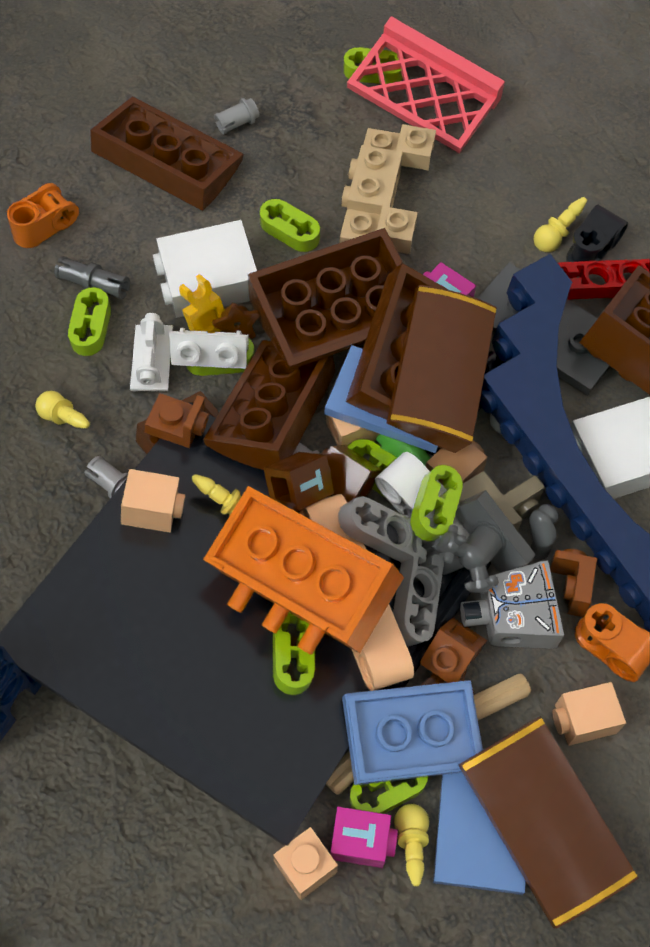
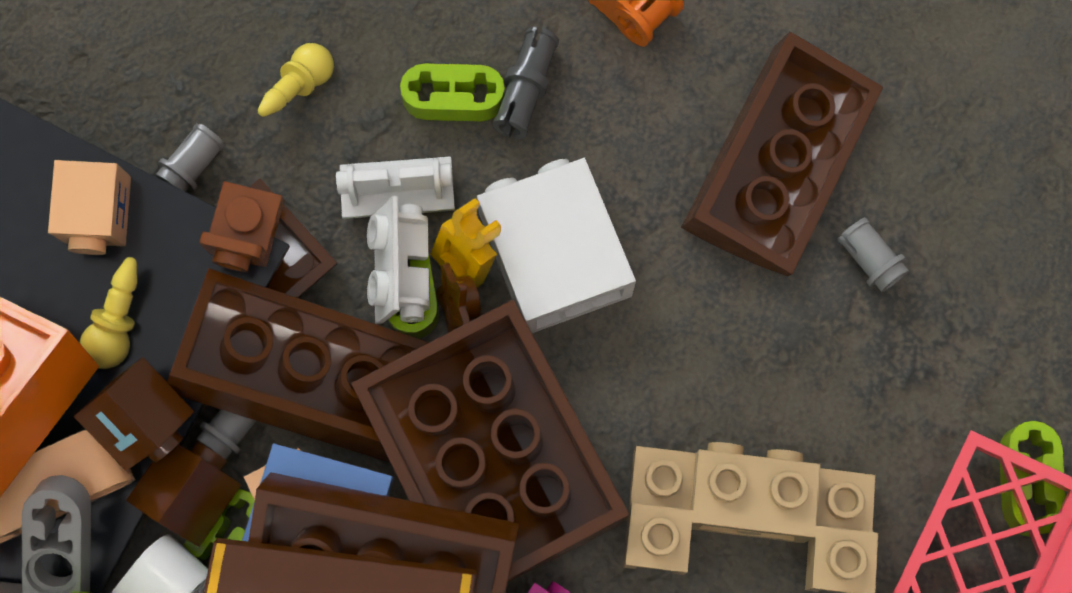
camera: 85 degrees right, 10 degrees up
lime beam [260,199,320,252] -> none

